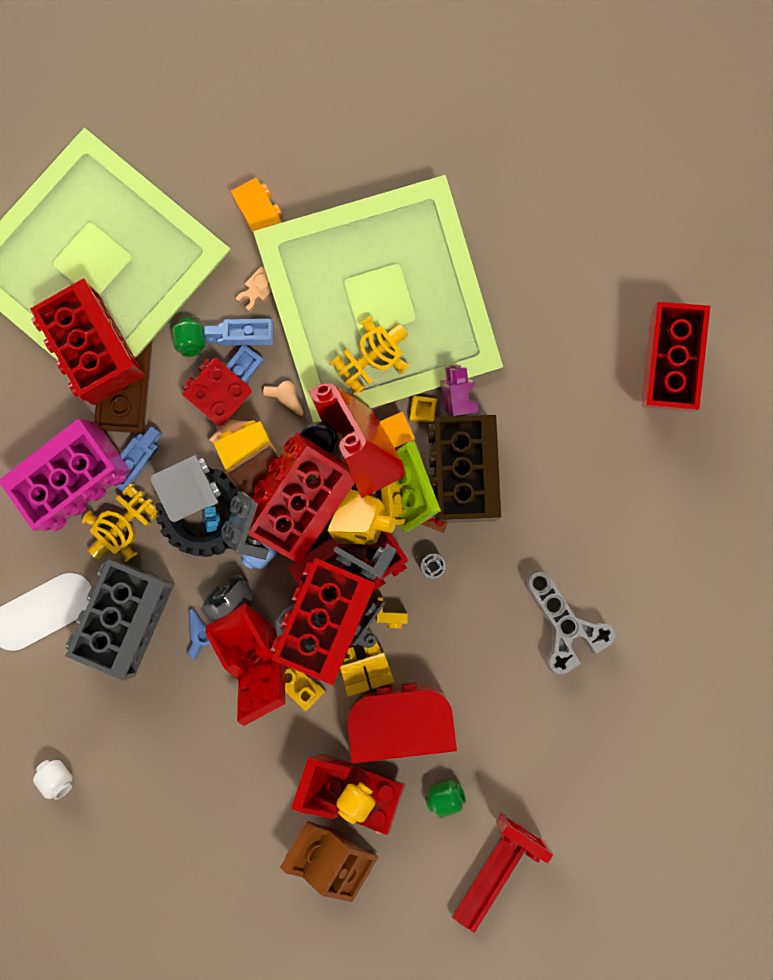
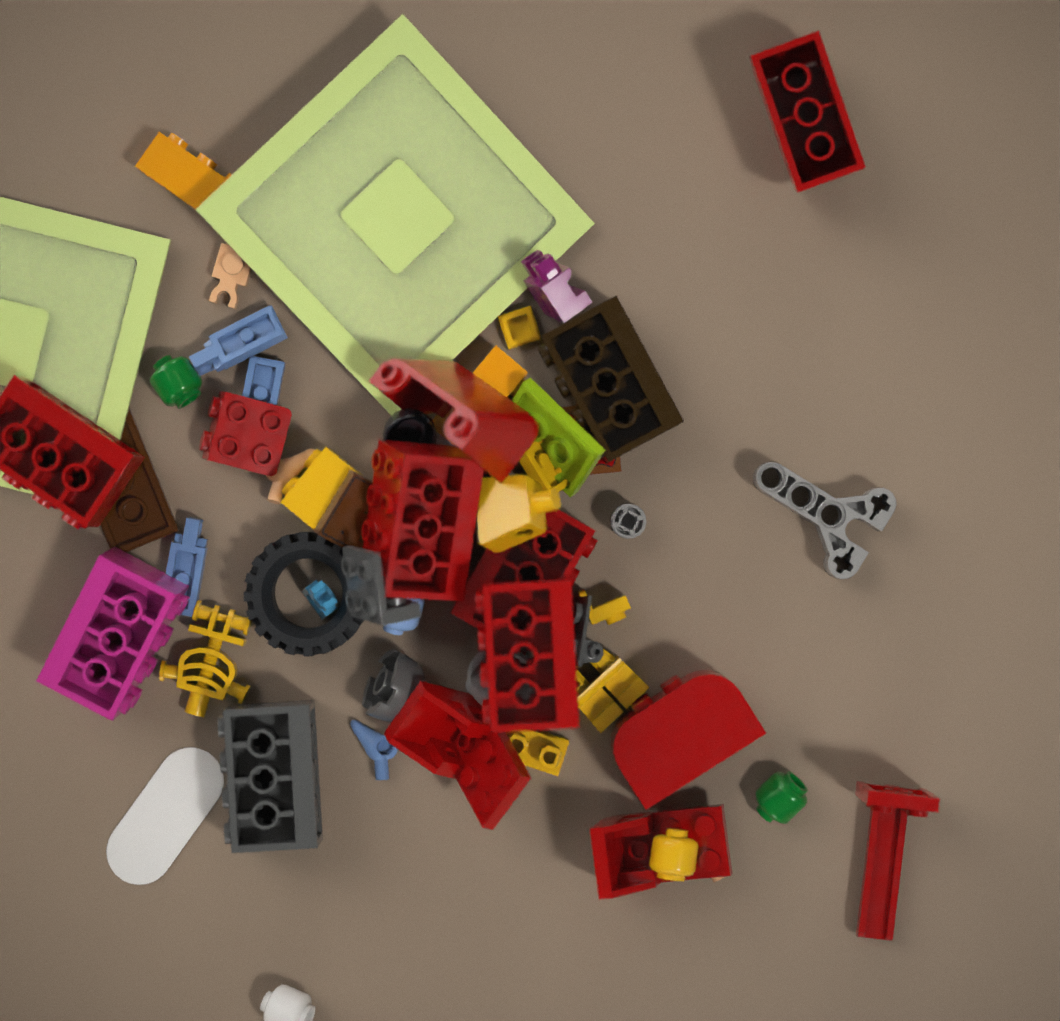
camera: 30 degrees left, 5 degrees up
light grey bracket [151,455,221,522] -> none
light nougat animal [263,381,304,416] -> none
dark orange bracket [280,821,378,902] -> none
yellow piece [329,316,410,396] -> none
dark grey bracket [333,544,397,581] -> none

